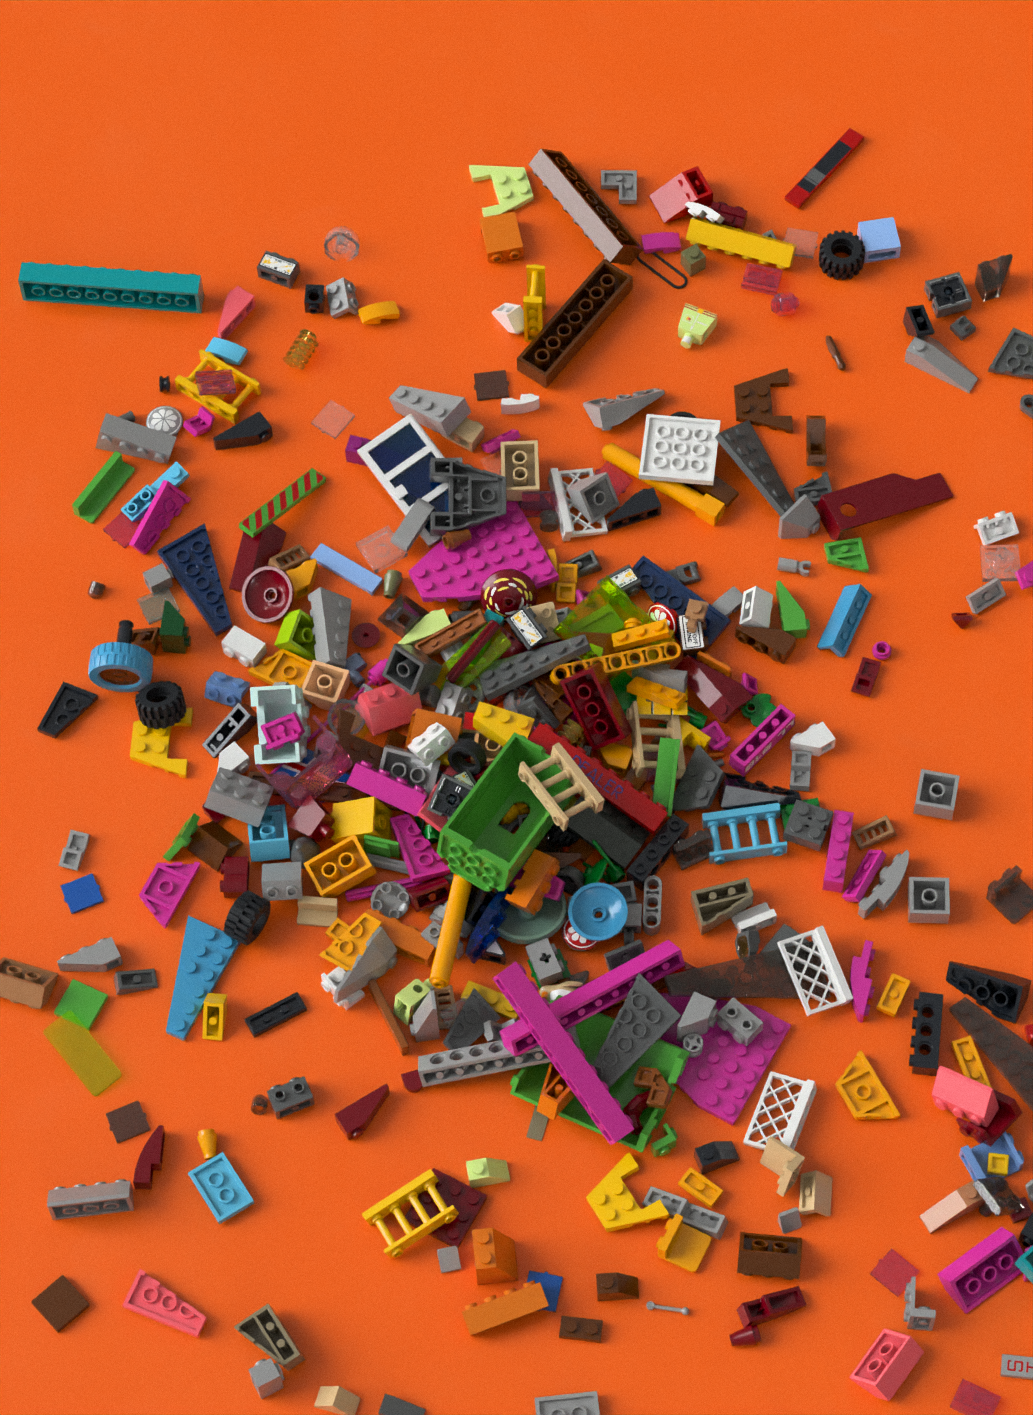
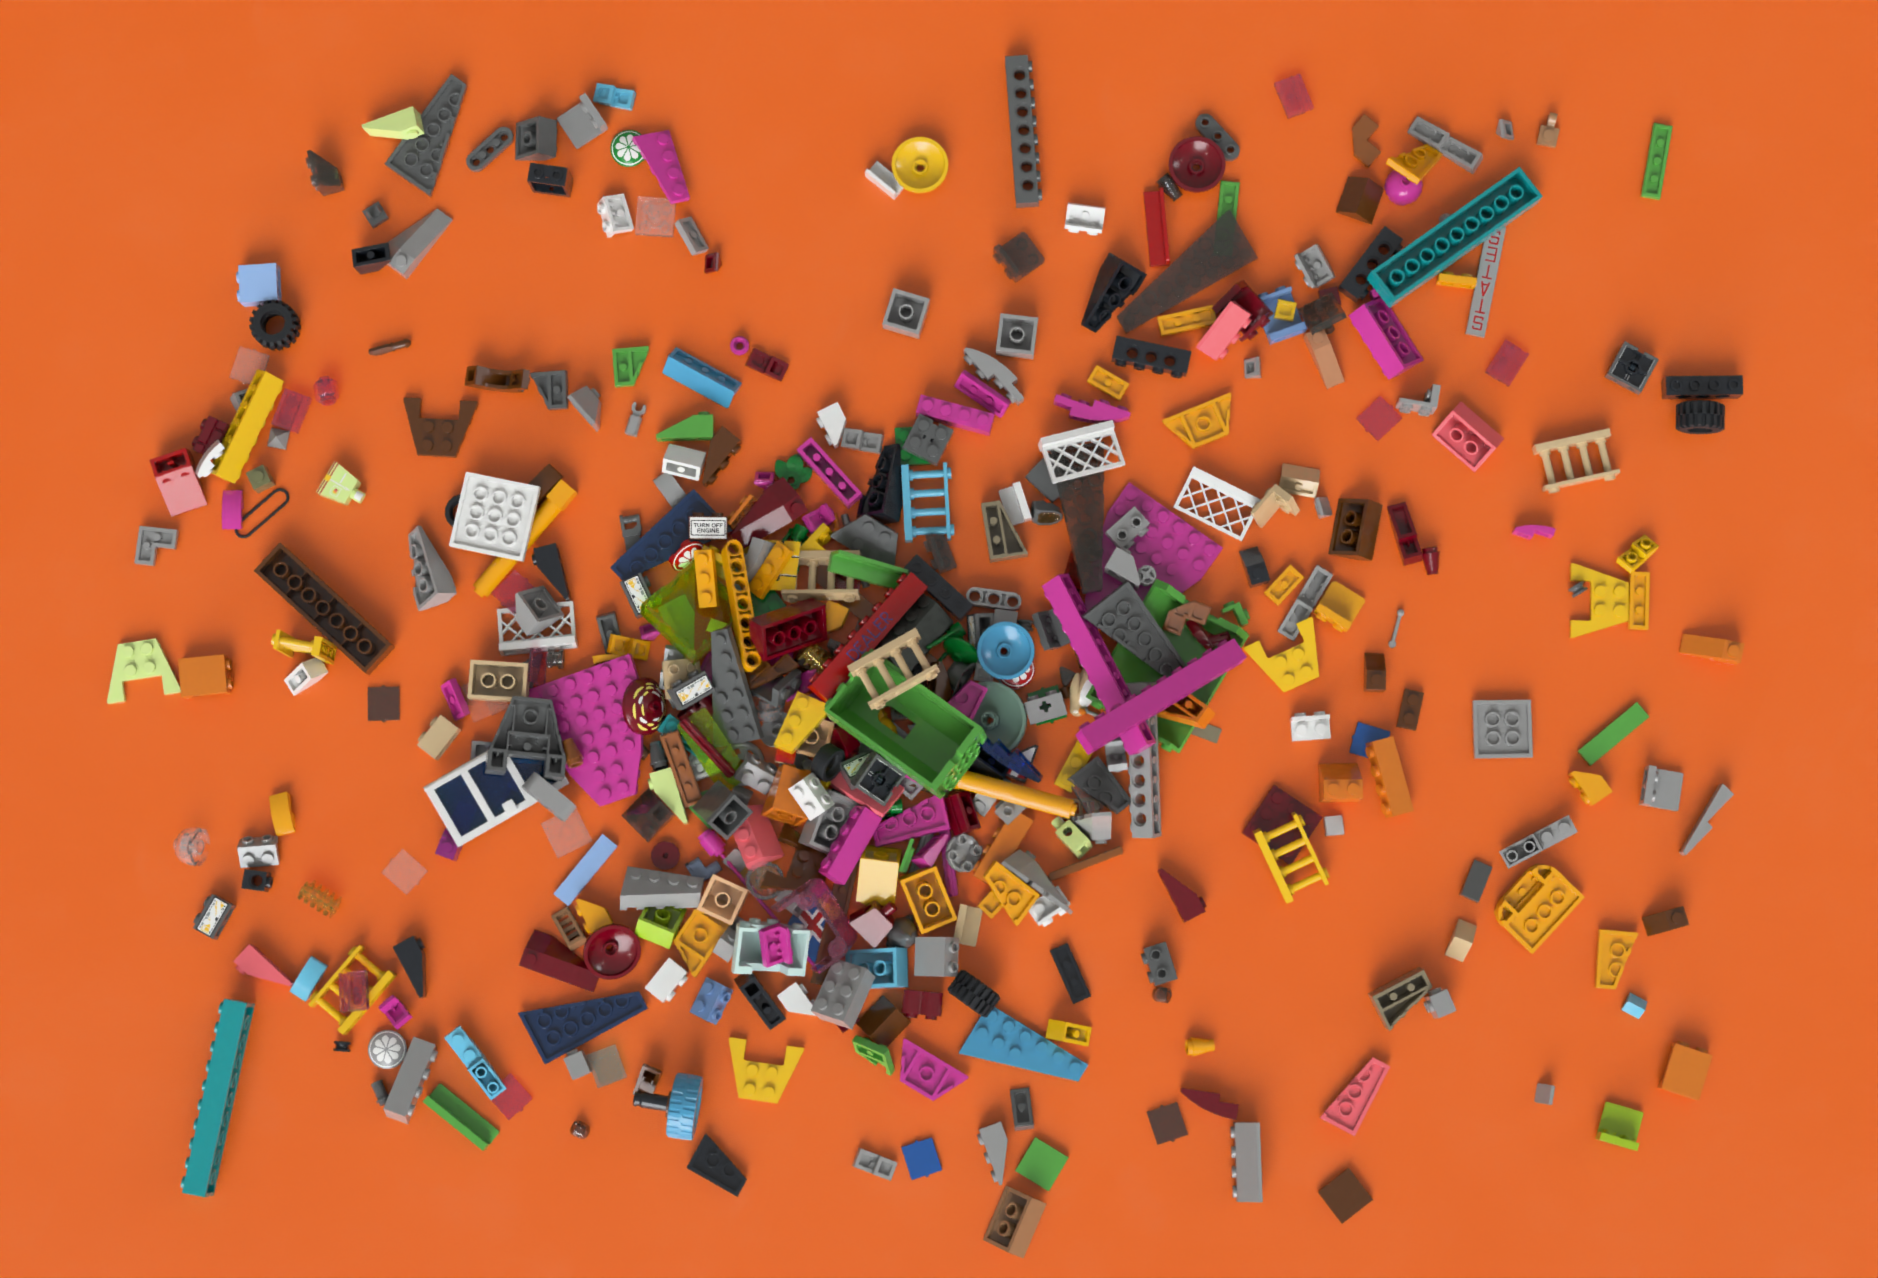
camera: 80 degrees left, 20 degrees up
clear neon green piece [43,1011,122,1096] -> none
dark pink wing [129,480,191,554] -> none
black tyre [135,681,187,729] -> none
dark green slope [159,601,191,654] -> none
medium azure plate [188,1152,254,1224] -> none
bright green tile [239,468,326,538] -> none
olive cone [383,570,403,599] -> none
light grey wedge [389,385,471,437] -> none
dark red tile [401,1070,423,1093] -> none
yellowish green slope [466,1158,510,1188] -> none
slope [501,394,540,414] -> none
orange wedge [505,849,560,916] -> none
brick [528,149,643,265] -> none
light orange plate [624,618,643,630] -> none
medium nougat plate [685,599,709,633] -> none
dark grey wing [715,420,794,517] -> none
tile [785,128,864,209] -> none
dark red piece [817,473,953,540] -> none
medium nougat slope [852,815,897,850] -> none
piece [924,272,972,318] -> none
none -> light grey slope [267,428,290,450]
none -> black window [527,163,573,197]
none -> dark pink slope [911,834,948,869]
none -> light grey slope [1244,356,1262,379]
none -> white bracket [1290,711,1331,742]

